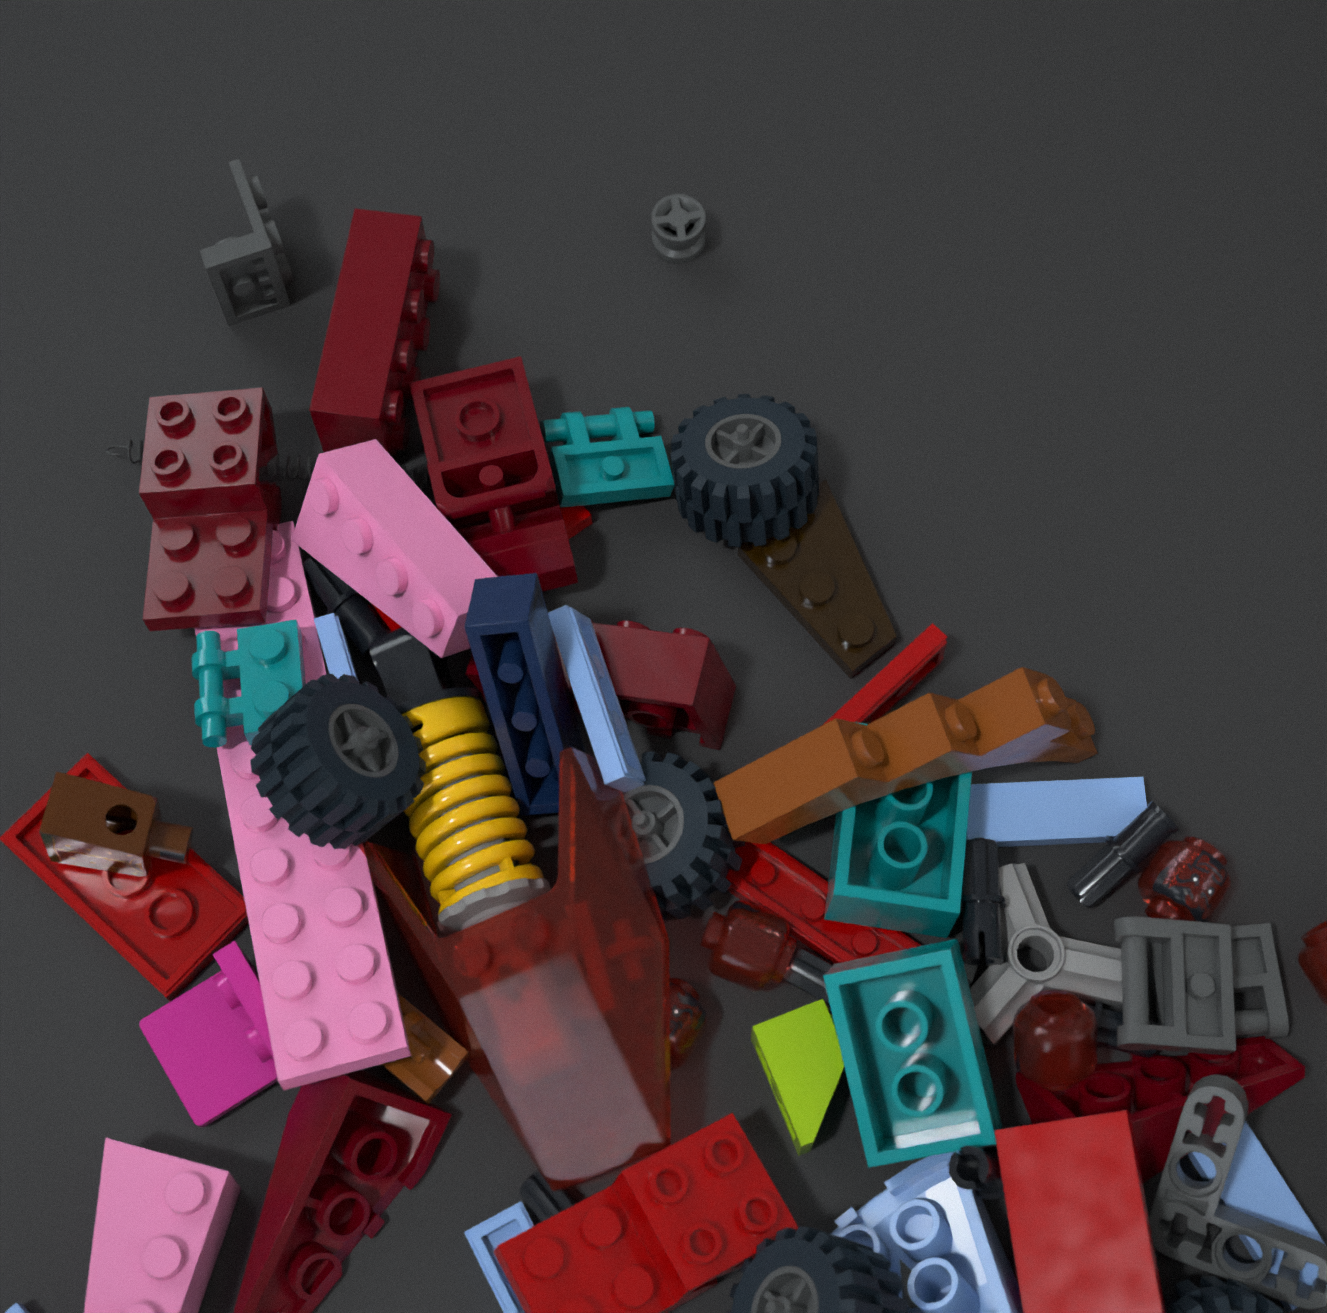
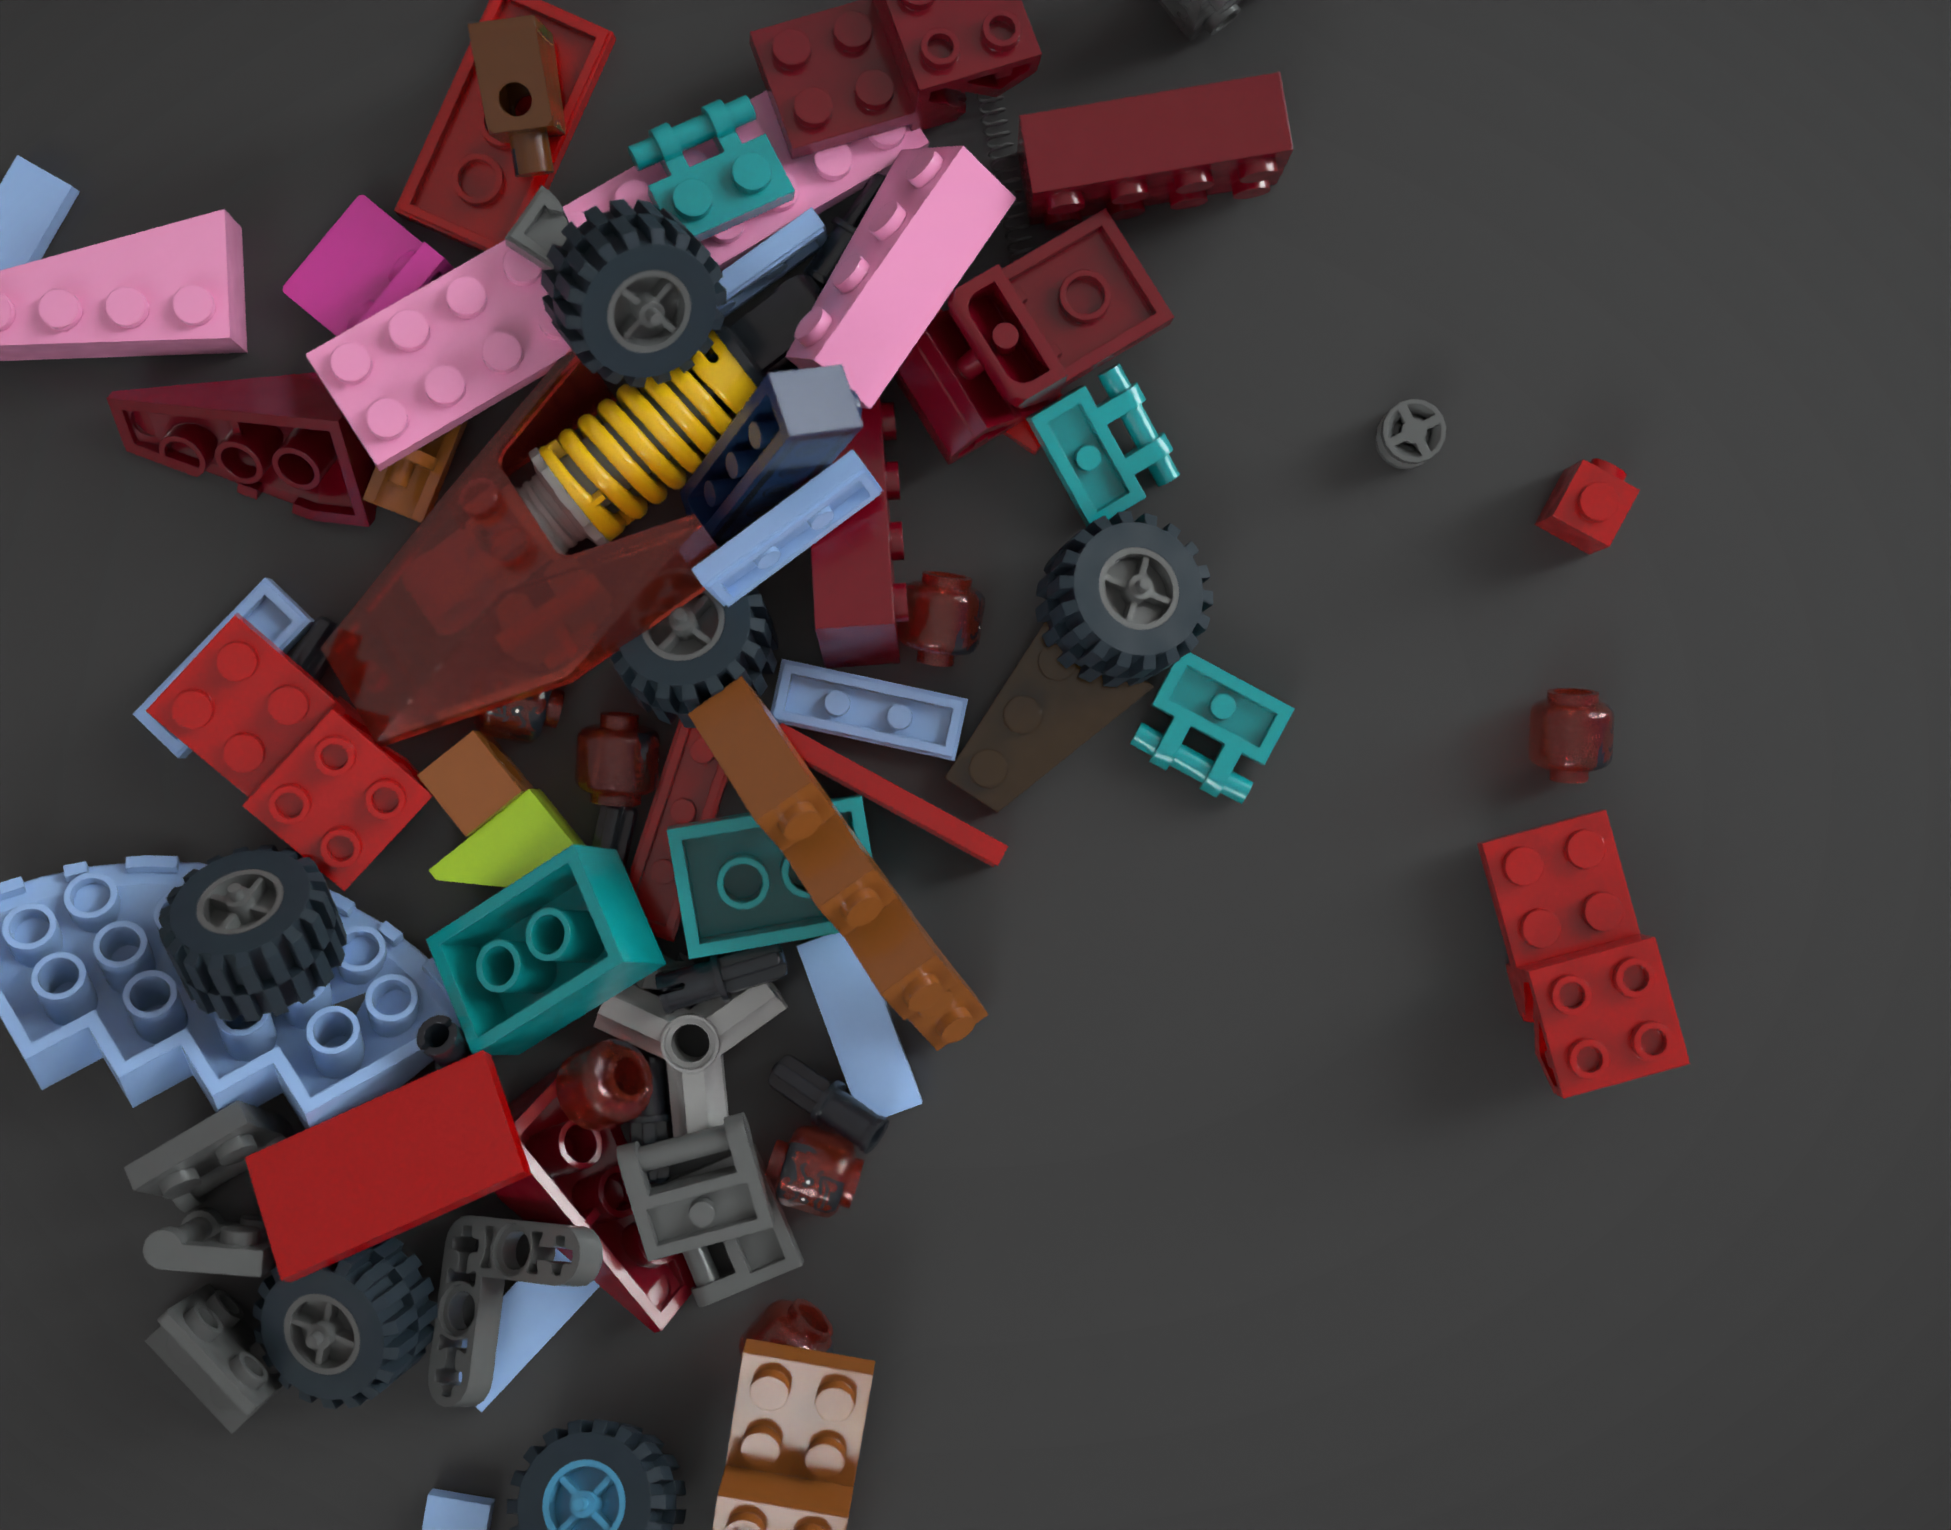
camera: 70 degrees right, 20 degrees up
none -> dark orange piece [417,730,534,836]
none -> dark grey tile [505,186,569,270]
none -> light blue tile [770,659,968,761]
none -> clear red head [898,570,985,667]
none -> teal plate [1130,652,1295,804]
none -> red piece [1477,810,1690,1099]
none -> clear red head [1528,688,1615,783]
none -> red brick [1534,458,1640,555]

